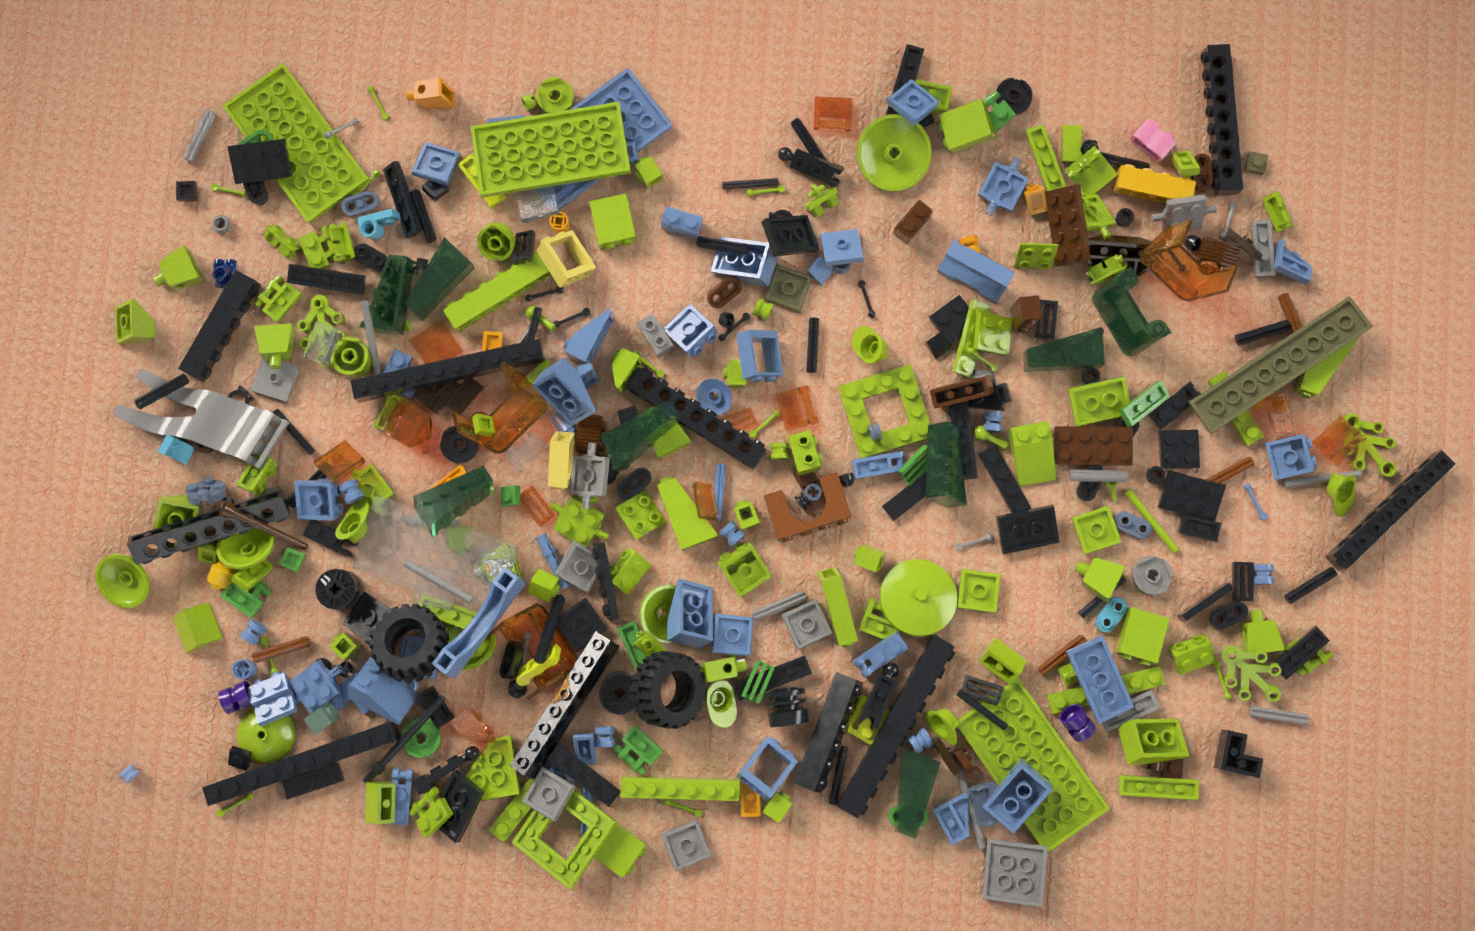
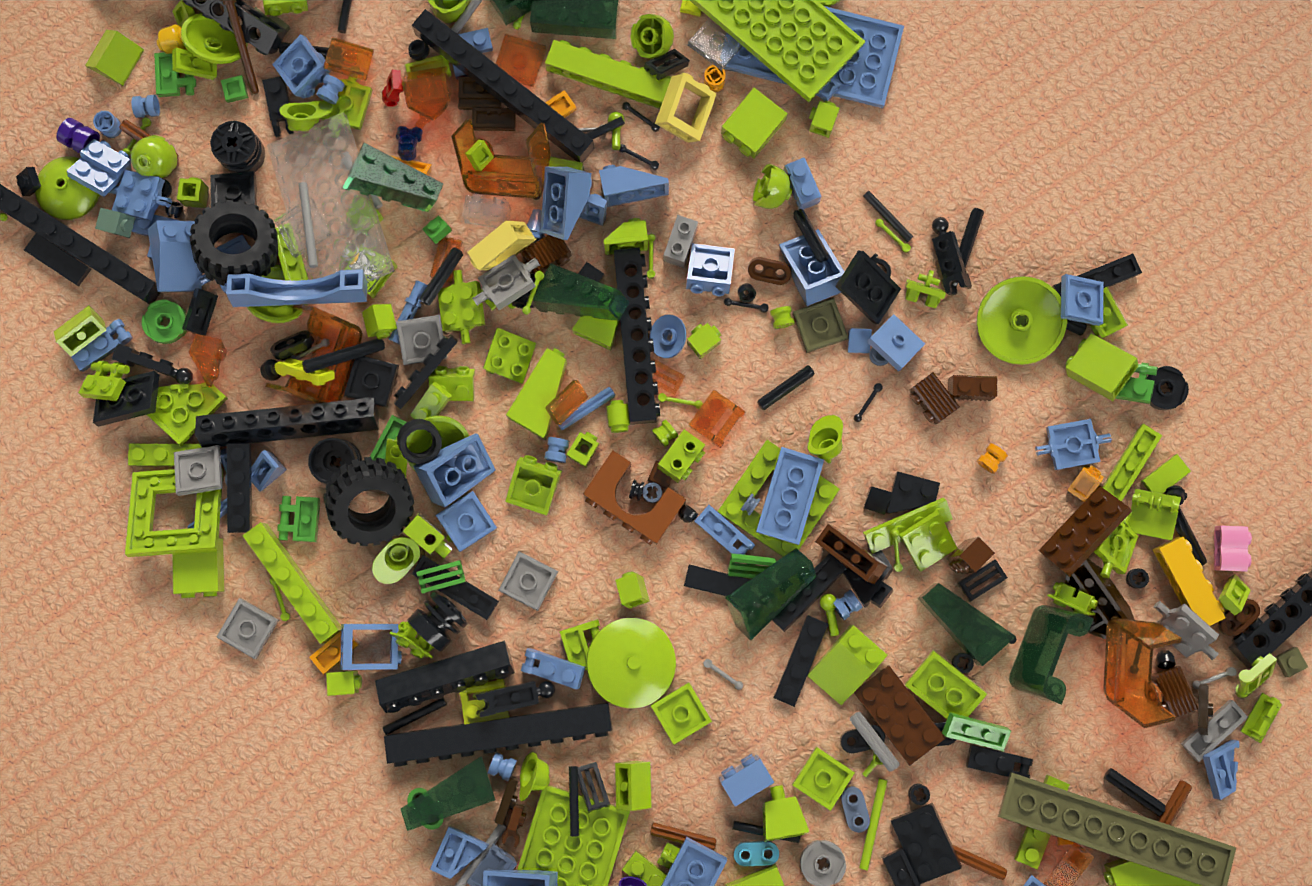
camera: 50 degrees right, 0 degrees up
black bar [363,695,446,783] -> none
black plate [440,425,479,464] -> none
medium blue wheel [595,726,615,747] -> none
black plate [617,468,652,500] -> none
medium blue window [736,330,783,383] -> none
light grey axle [752,591,807,621] -> none
clear orange plate [813,96,852,132] -> none
lime slope [817,567,858,647] -> none
medium blue piece [937,239,1015,304] -> none
black plate [996,505,1060,555] -> none
lime hinge [1014,243,1059,269] -> none
black plate [1158,430,1200,469] -> none
none -> lime cylinder [131,135,177,178]
none -> red plate [382,69,404,107]
none -> lime hinge [389,621,434,659]
none -> clear blue plate [396,126,423,161]
none -> black tyre [397,419,442,464]
none -> black plate [408,40,430,61]
none -> lime plate [410,382,452,419]
none -> black axle [419,247,463,306]
none -> lime hinge [522,271,544,315]
none -> lime brick [606,400,630,433]
none -> medium blue brick [719,754,774,807]
none -> lime cylinder [753,164,792,209]
none -> medium blue plate [756,447,824,545]
none -> reddish brown brick [910,372,960,424]
none -> lime plate [1235,653,1277,698]

